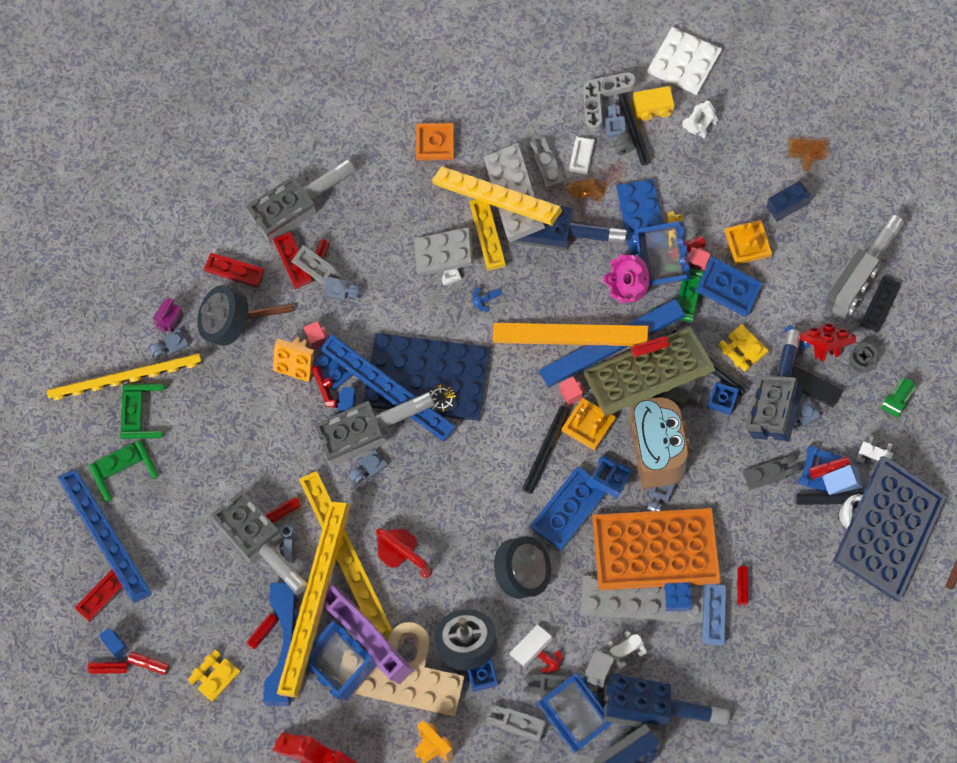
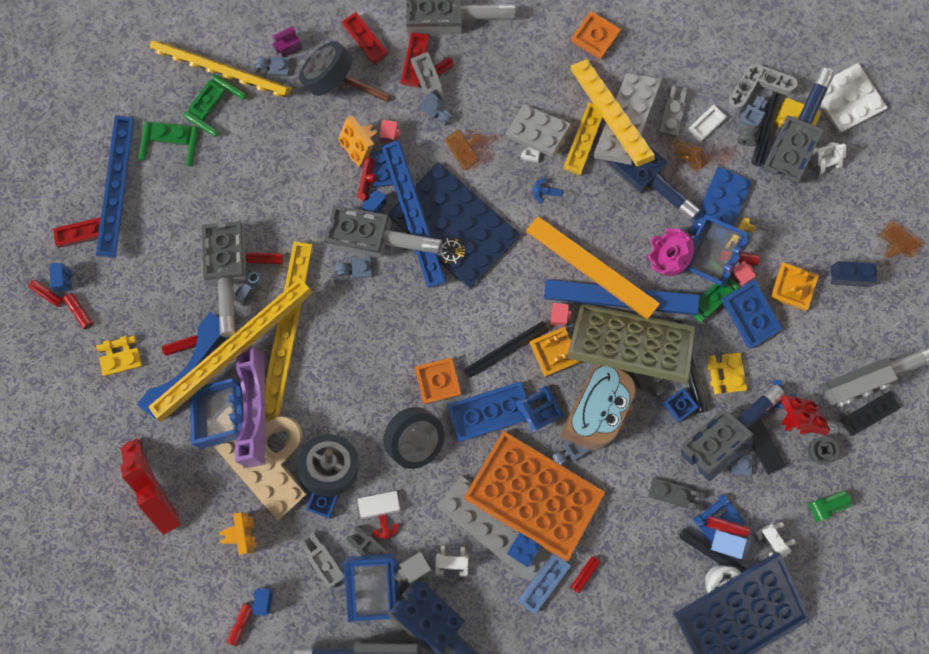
camera: 30 degrees right, 10 degrees up
red piece [375,528,432,578] -> none
red axle [631,336,669,357] -> none
none -> orange plate [415,357,461,405]
none -> clear orange plate [444,129,487,171]
none -> dark grey piece [761,67,835,183]

